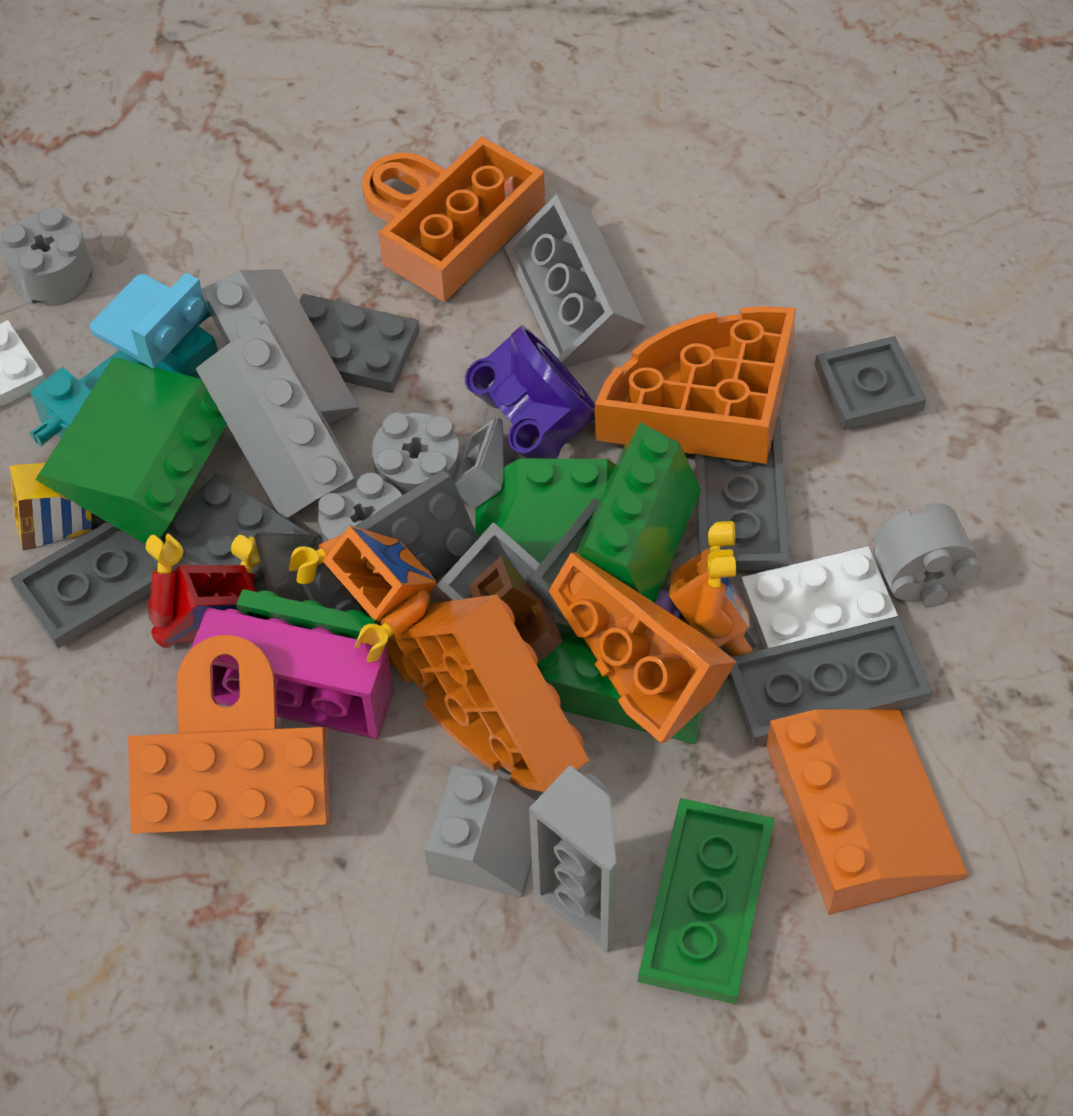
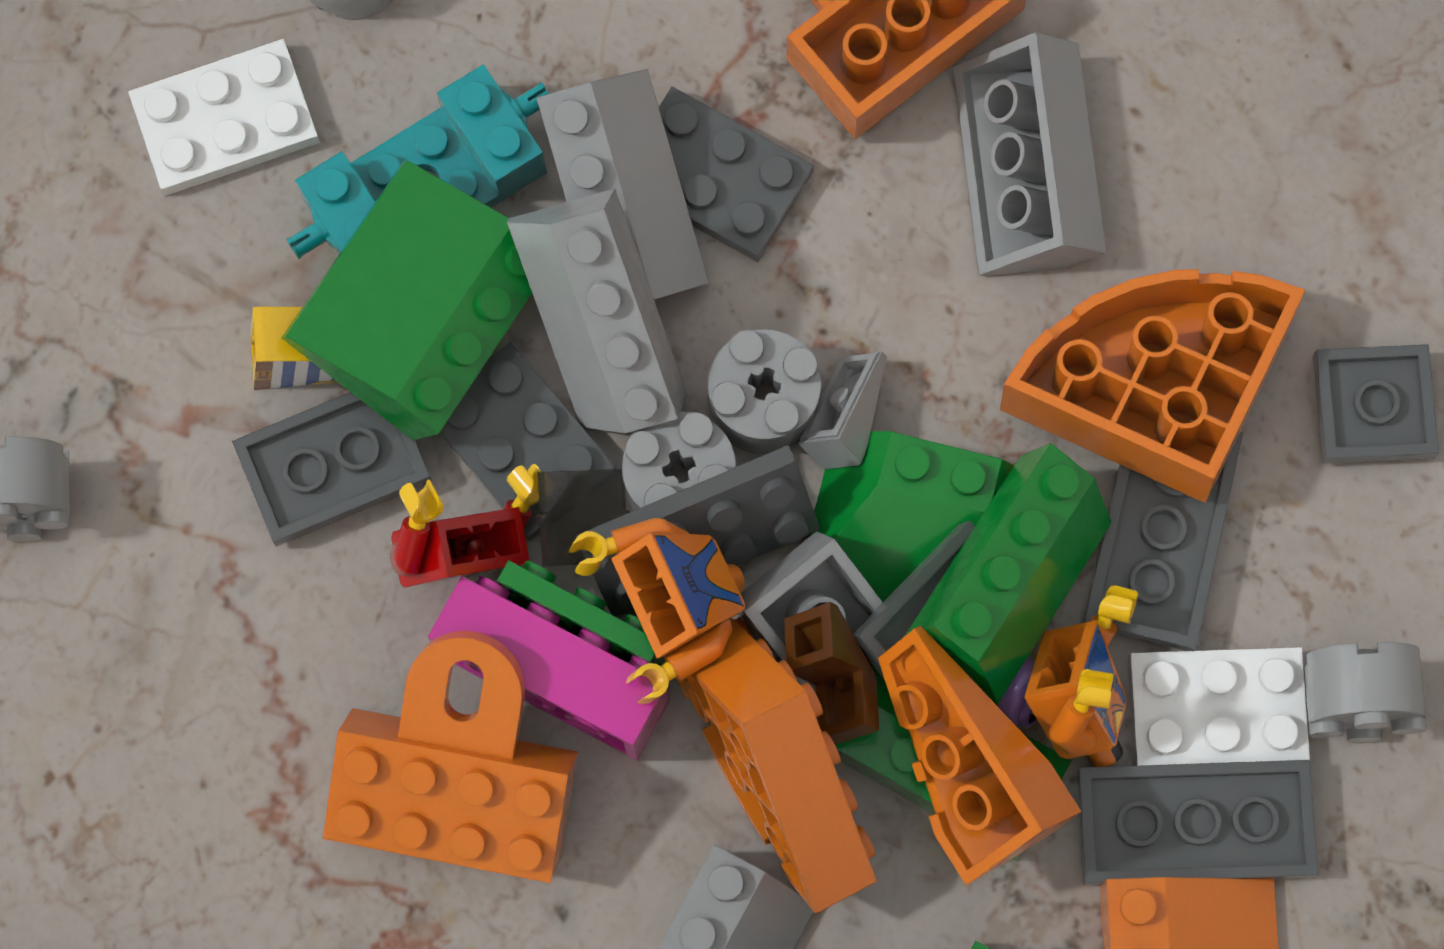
camera: 15 degrees right, 20 degrees up
medium azure bracket [90,272,207,369] -> none
dark purple piece [465,325,595,459] -> none

